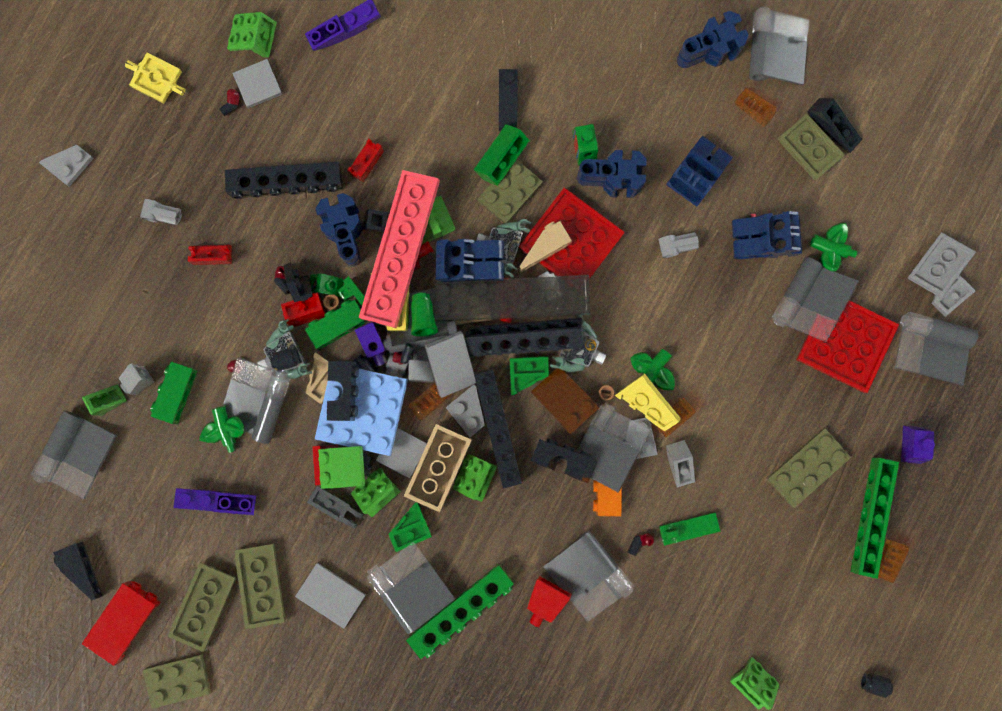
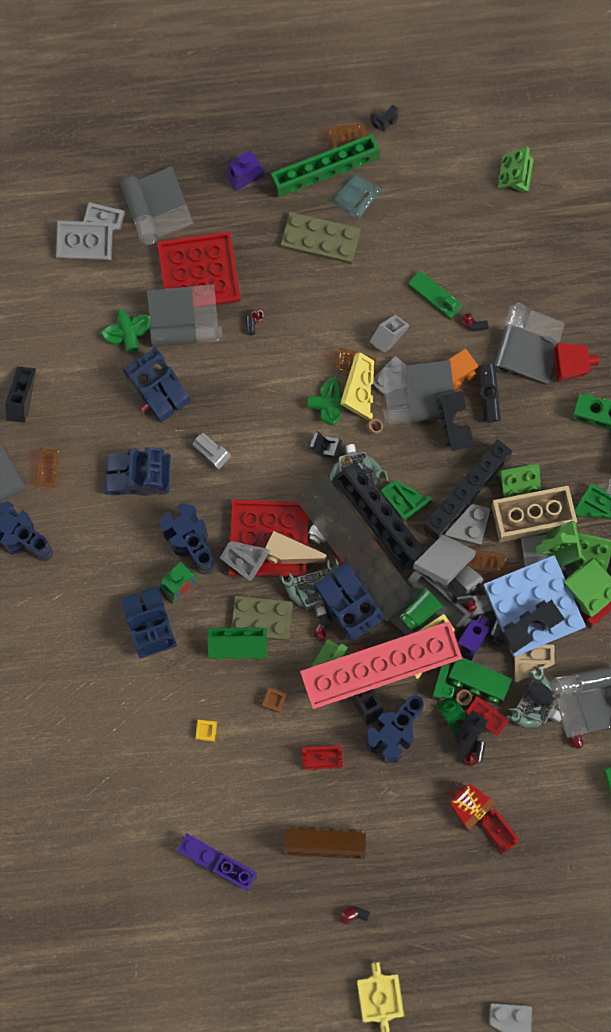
camera: 120 degrees left, 10 degrees down
light grey piece [140,199,182,225] -> none
black brick [225,161,343,199] -> none
bright green bracket [227,12,277,58] -> none
light grey tile [233,59,283,108] -> none
black slope [499,69,518,131] -> none
reddish brown slope [531,368,599,434] -> none
olive plate [777,114,844,181] -> none
black brick [861,673,893,698] -> none
none -> dark blue connector [121,586,177,659]
none -> yellow tile [195,720,217,742]
none -> light grey wing [220,541,270,581]
none -> arm [246,309,264,335]
none -> dark orange plate [262,687,287,713]
none -> reddish brown slope [284,826,366,859]
none -> black bracket [310,431,343,459]
none -> arm [313,613,334,641]
none -> clear light blue plate [334,173,382,219]
none -> black bracket [370,104,399,132]
none -> torso [447,782,496,832]
none -> black piece [479,364,501,423]
none -> bright green bracket [535,521,582,568]

